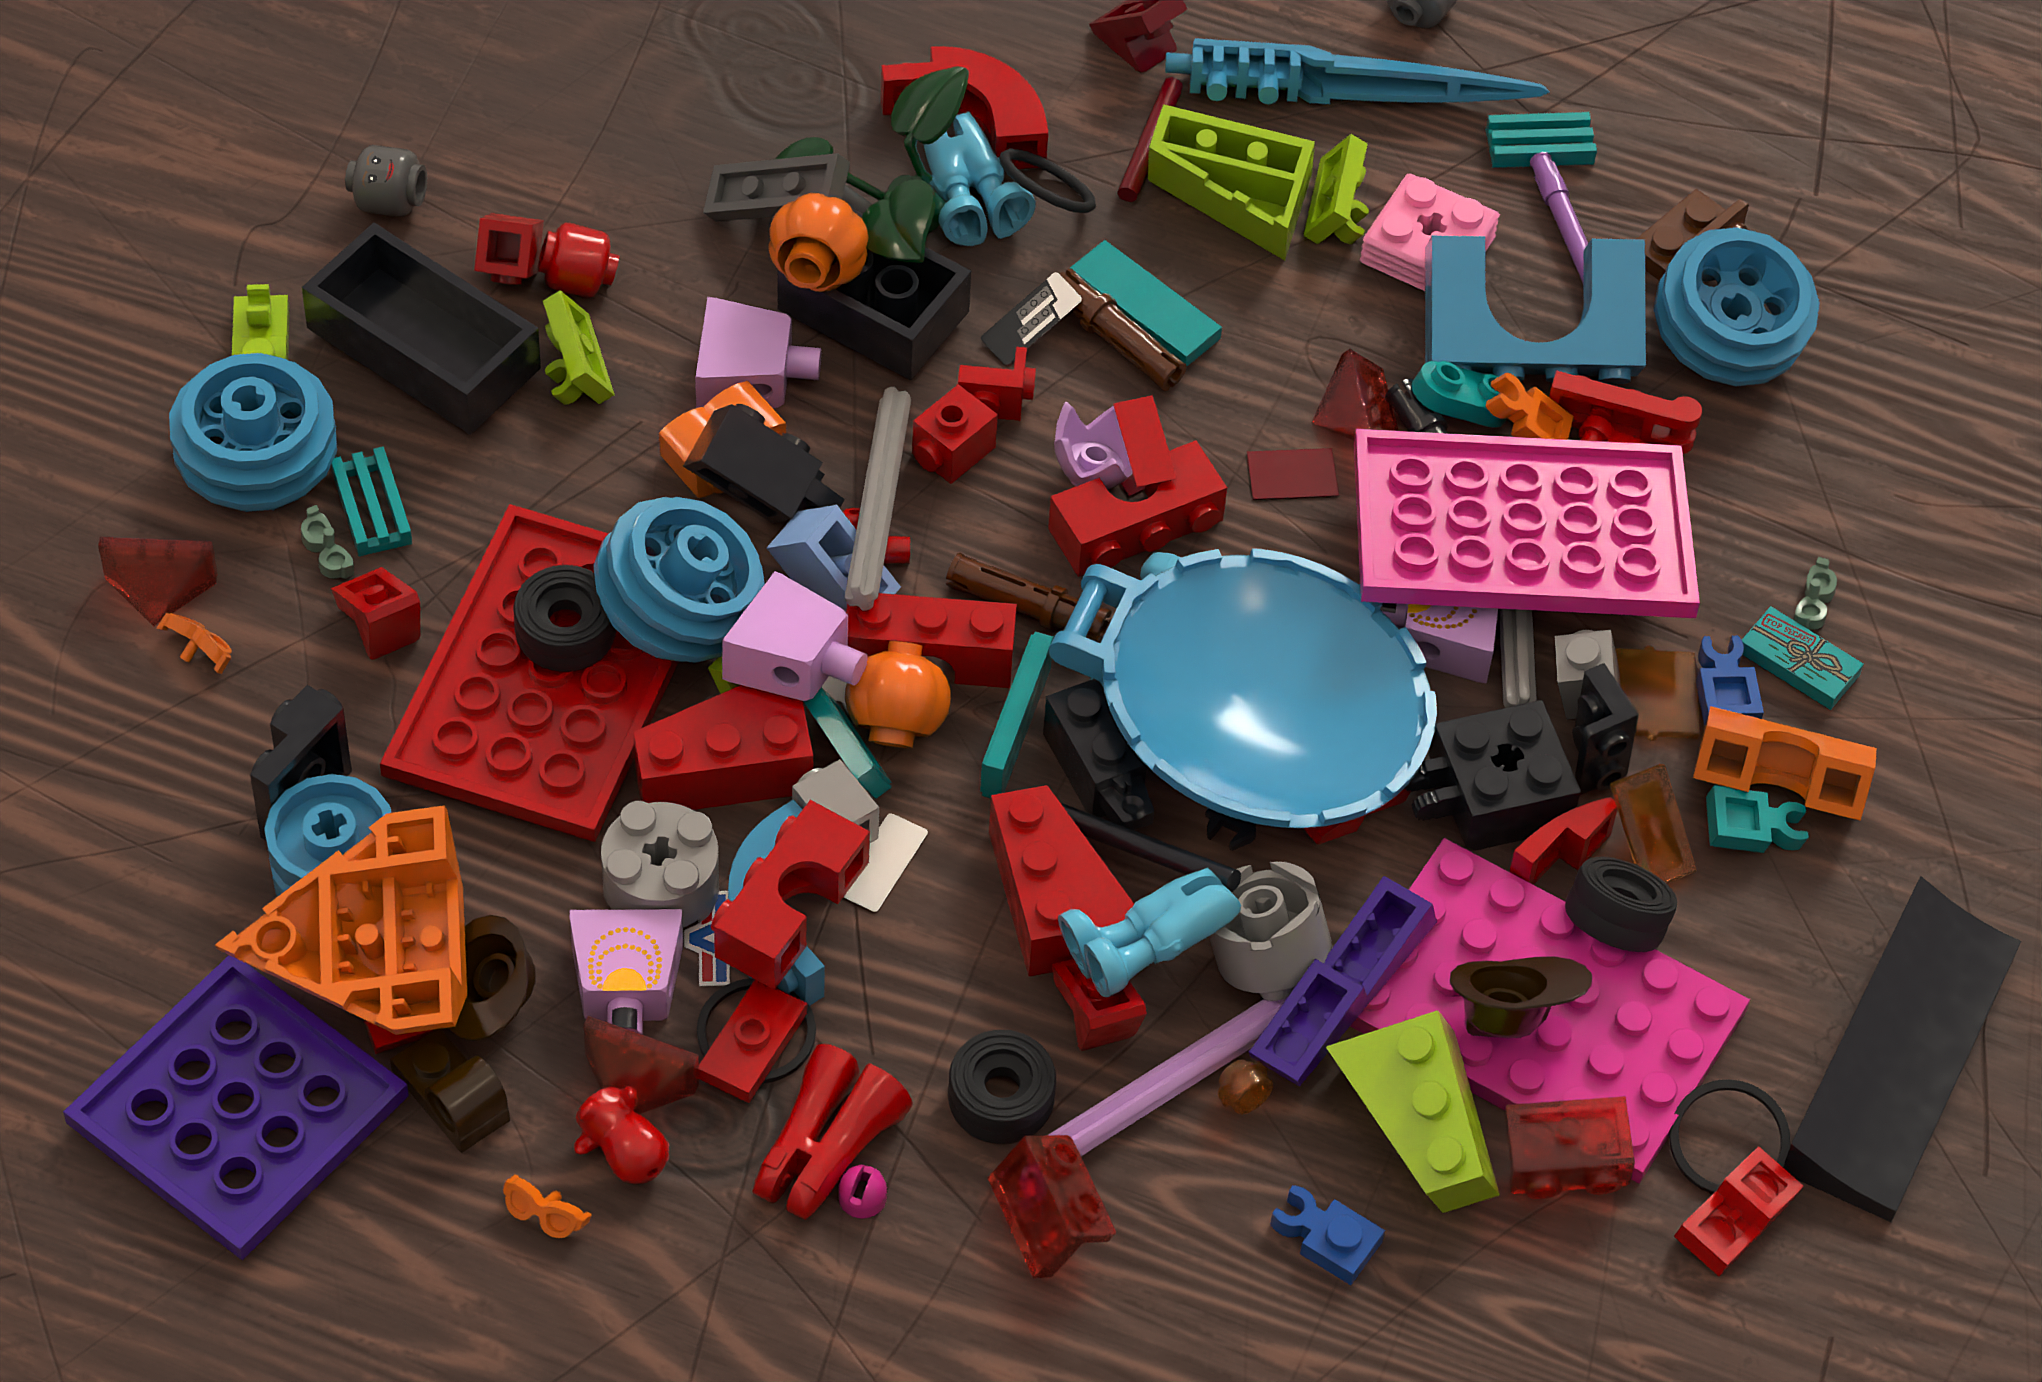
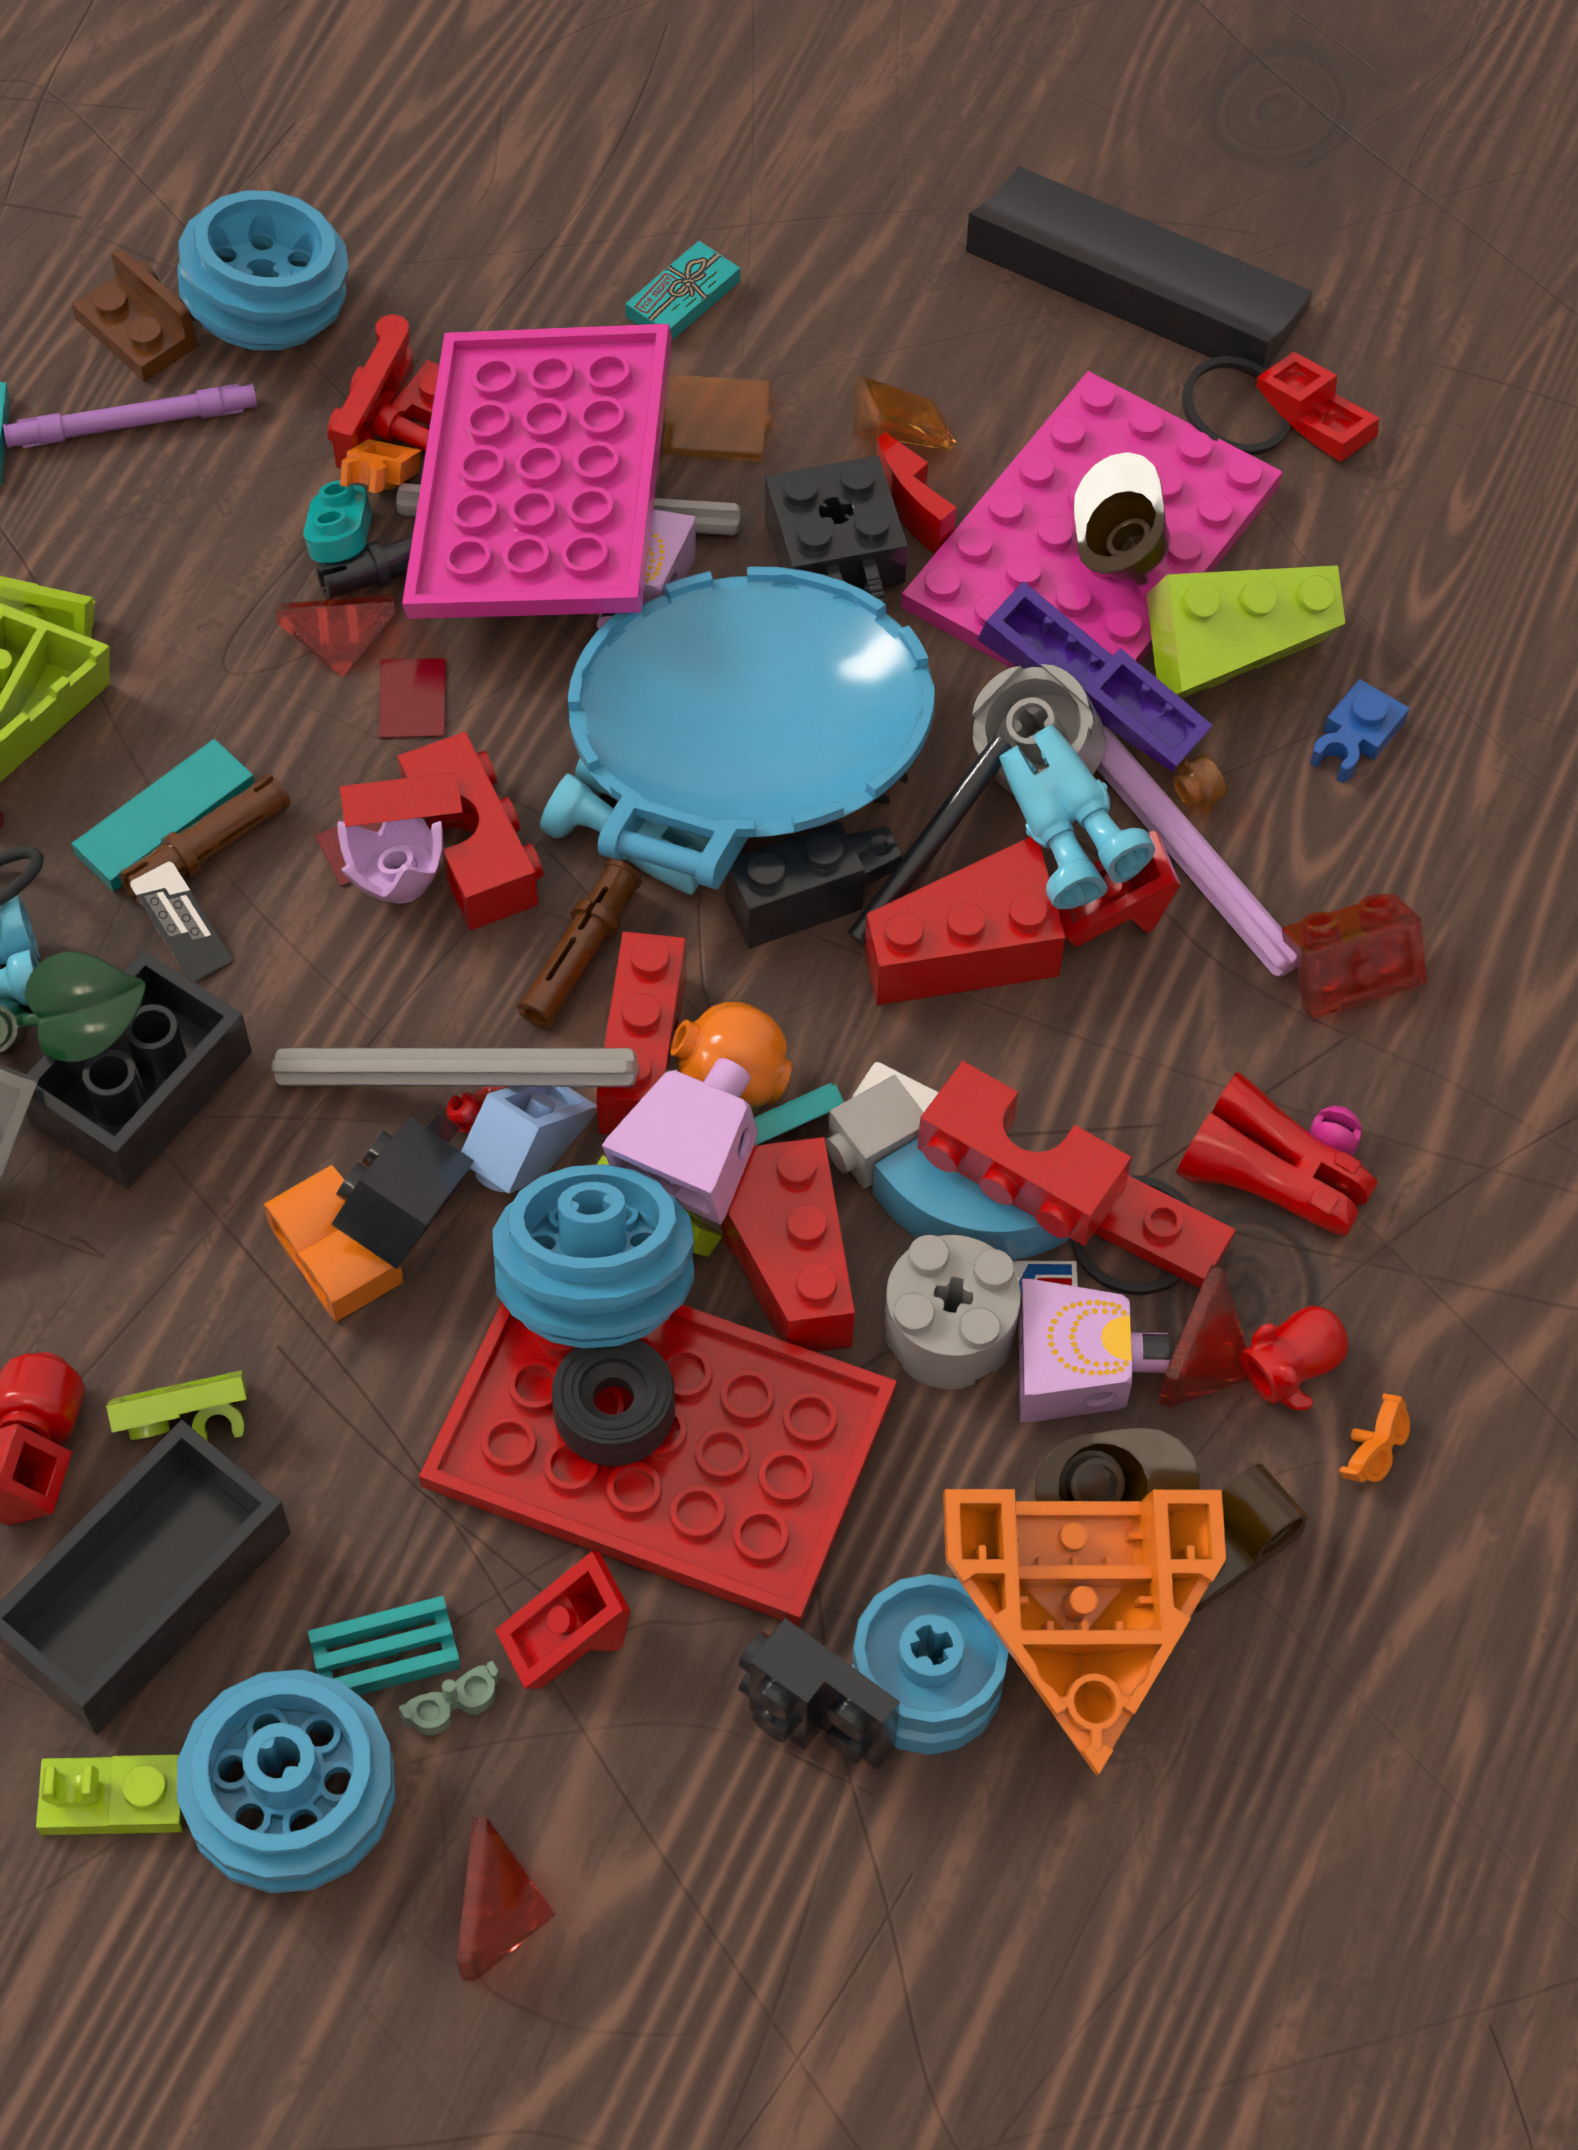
camera: 85 degrees left, 5 degrees up
dark purple piece [63,955,409,1260] -> none
orange piece [156,613,232,674] -> none
lavender torso [695,297,822,408] -> none
orange plant [769,193,869,292] -> none
red brick [912,384,998,484] -> none
black tyre [948,1030,1056,1144] -> none
red bracket [958,347,1036,421] -> none
teal tile [980,631,1054,798] -> none
bright pink brick [1360,174,1500,291] -> none
dark azure arch [1425,235,1646,384] -> none
clear red bracket [1505,1096,1635,1199] -> none
light grey brick [1555,630,1620,720] -> none
black tyre [1565,857,1677,952] -> none
black bracket [1572,663,1639,795] -> none
orange arch [1693,706,1877,821] -> none
blue plate [1696,635,1764,727] -> none
teal plate [1706,785,1809,853] -> none
sand green piece [1793,557,1837,630] -> none

